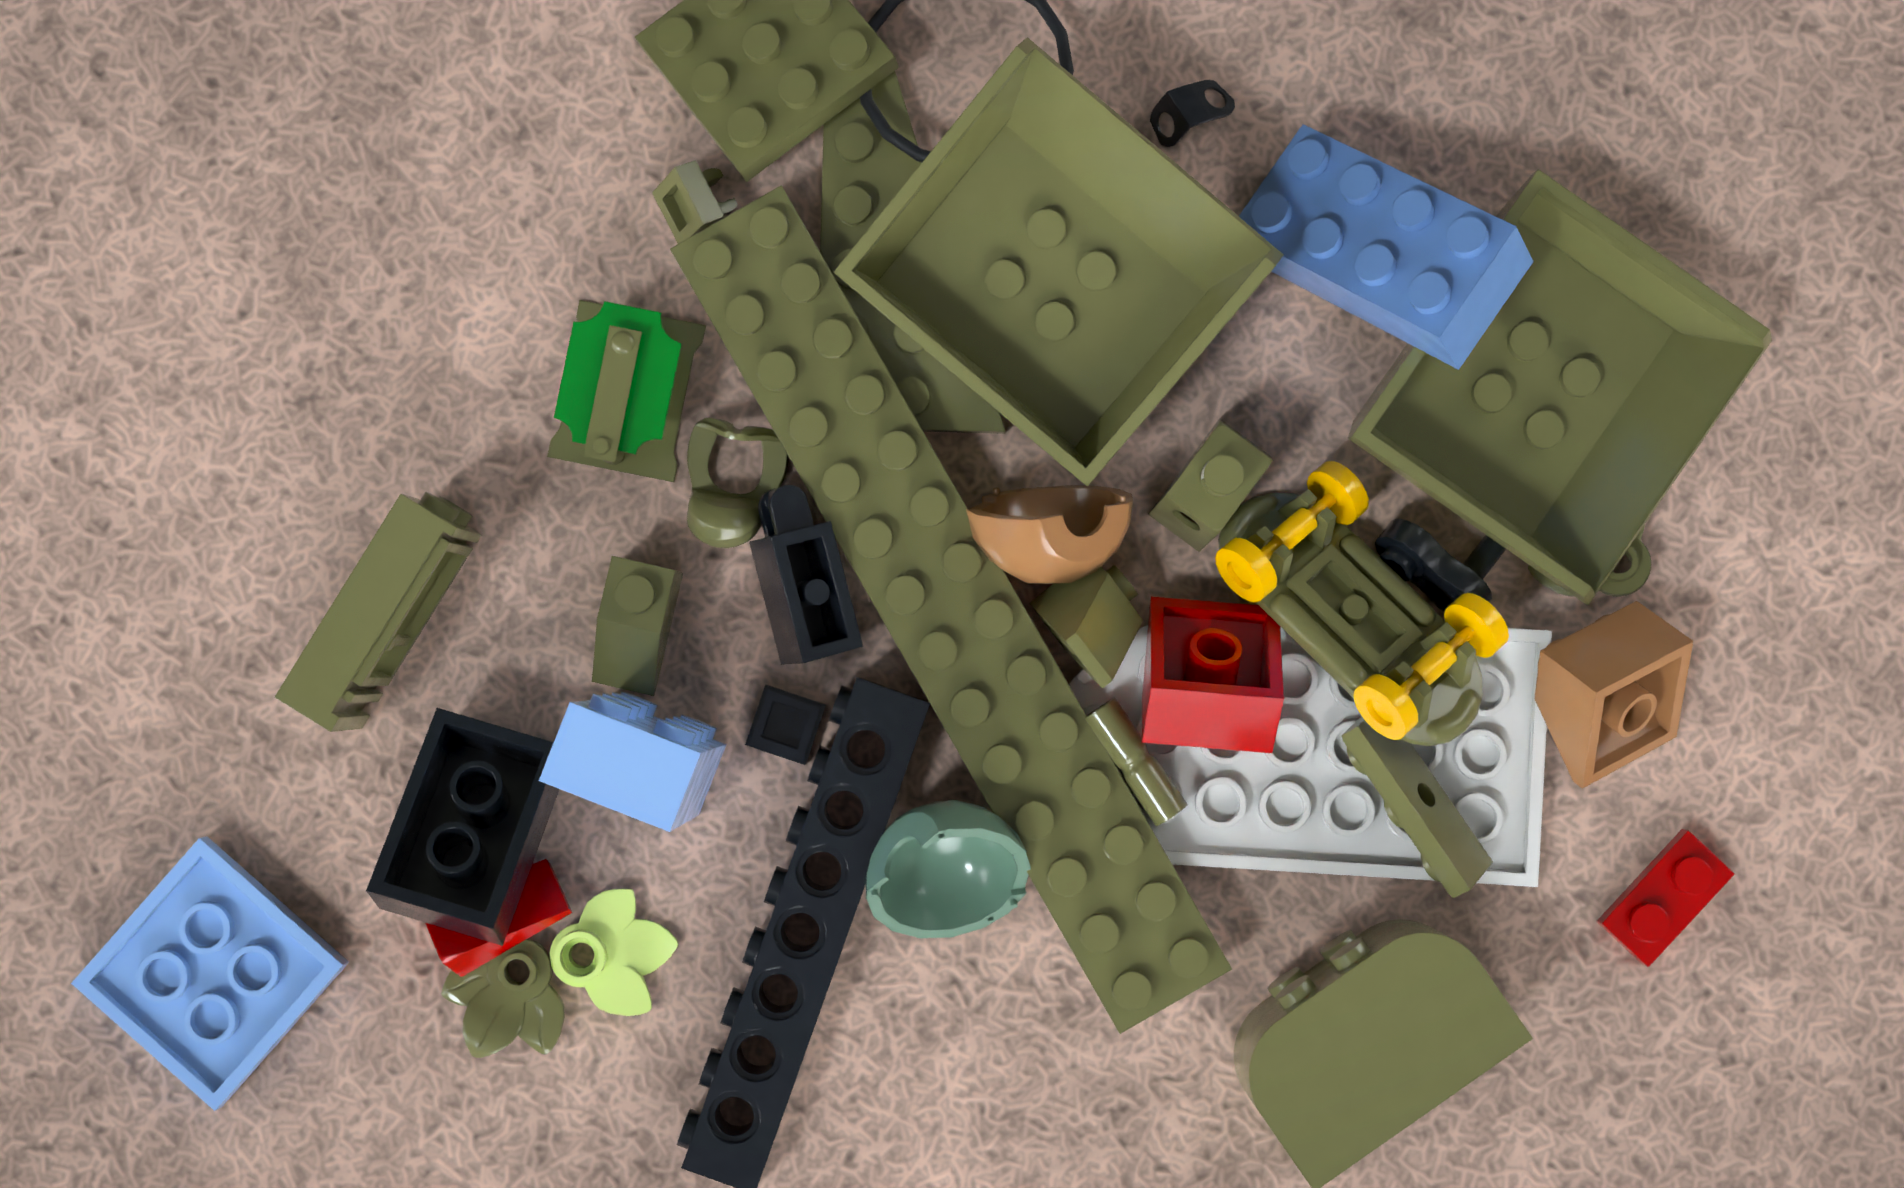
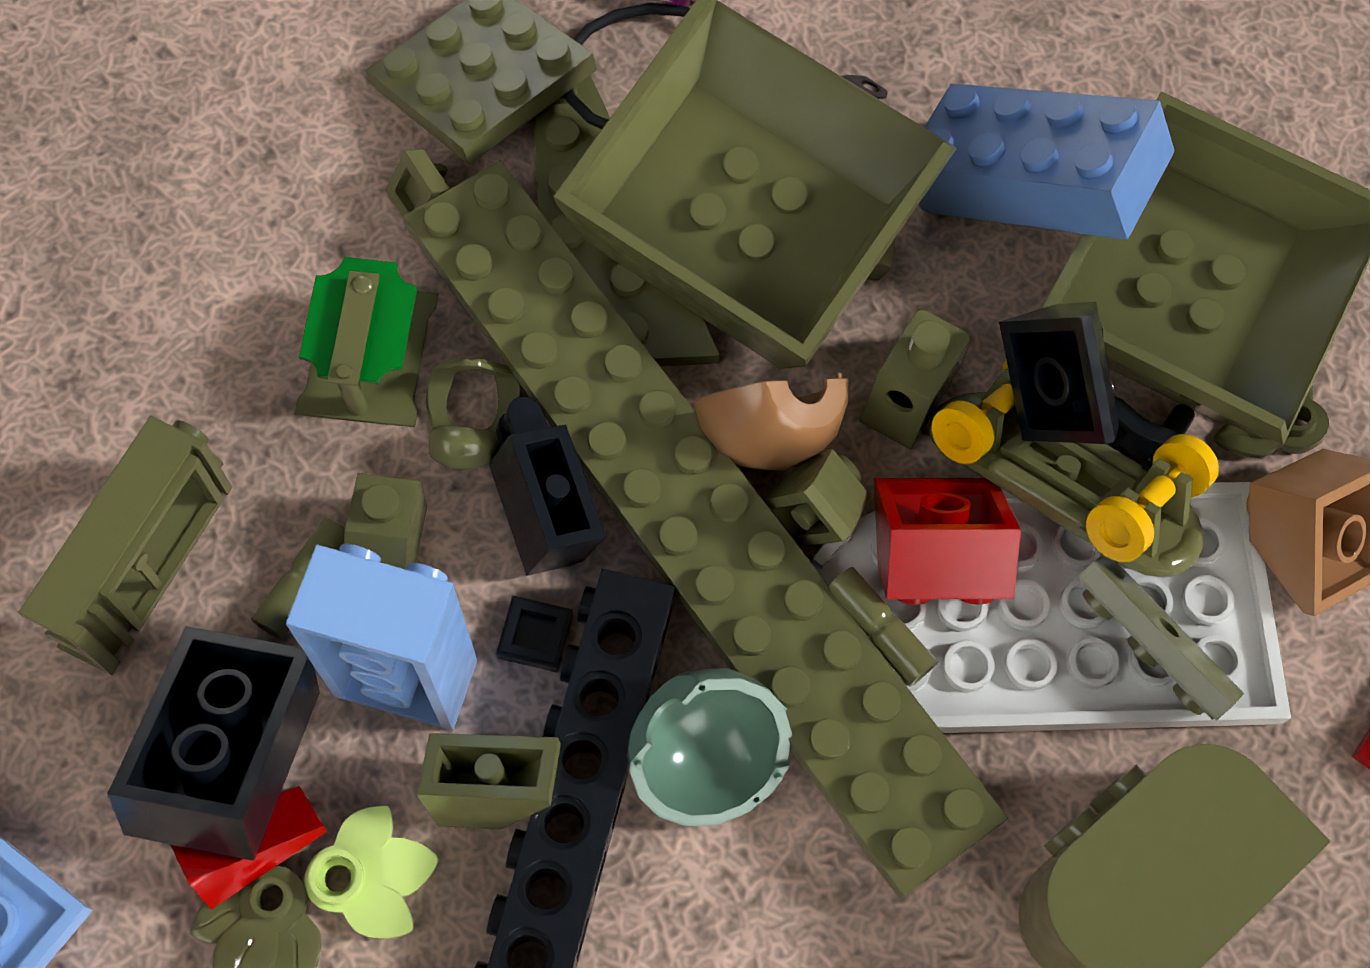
camera: 10 degrees left, 20 degrees down
none -> olive piece [251,518,345,640]
none -> olive slope [416,733,561,830]
none -> black slope [999,302,1119,444]

